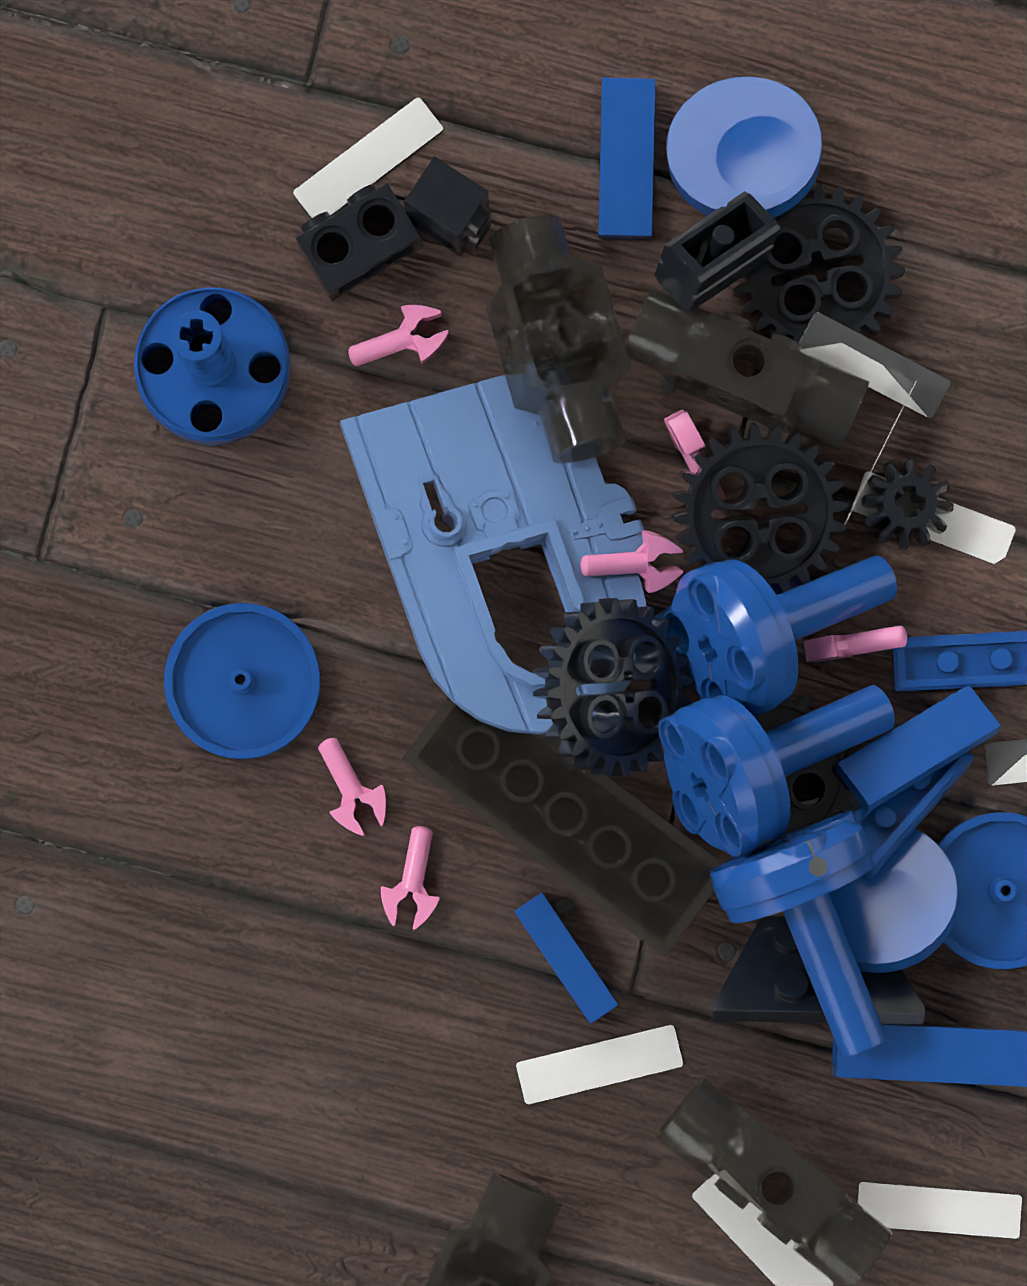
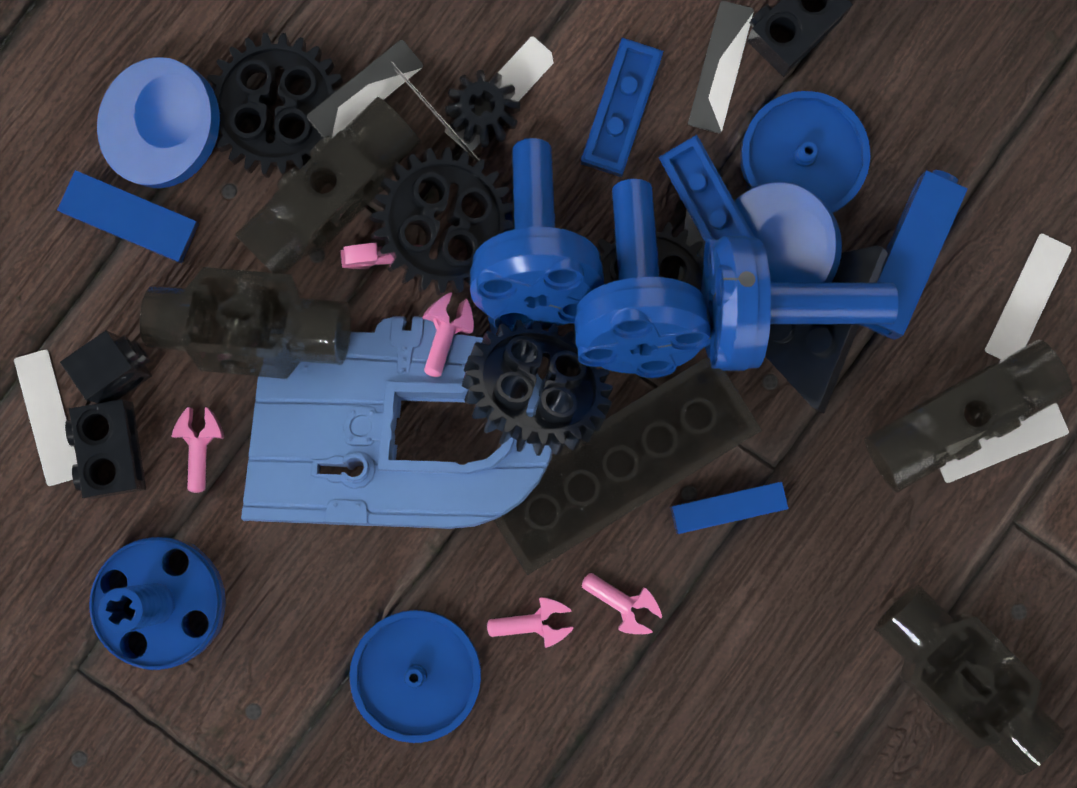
camera: 65 degrees left, 0 degrees up
white sticker [516,1025,683,1104] -> none
black brick [654,191,781,313] -> none
bright pink bar [804,626,908,663] -> none
blue tile [835,684,1001,813] -> none

